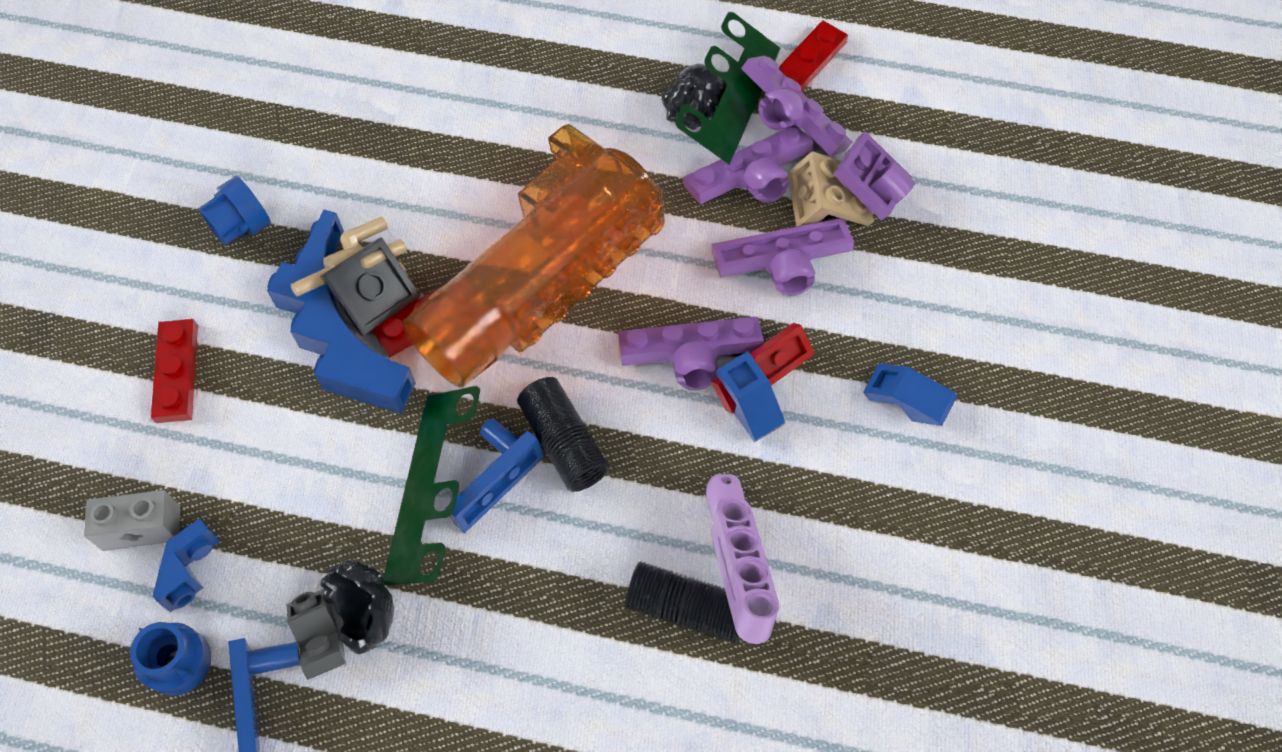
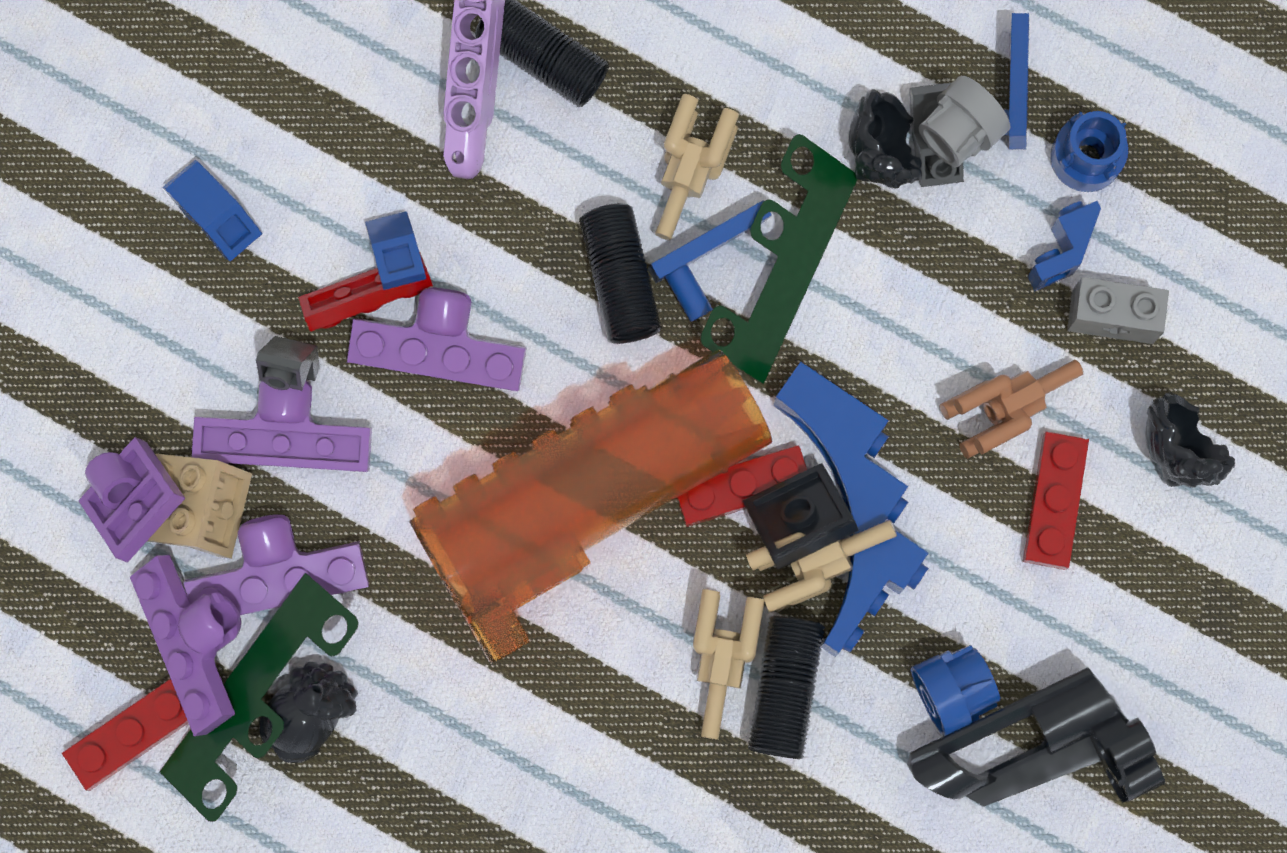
camera: 165 degrees left, 15 degrees up
none -> dark grey slope [256,336,320,391]
none -> tan plant [655,94,739,240]
none -> tan plant [693,589,764,740]
none -> black piece [747,616,825,759]
none -> black panel [907,667,1165,807]
none -> light grey piece [919,76,1010,168]
none -> nougat plant [939,360,1083,459]
none -> black hair [1145,392,1235,488]

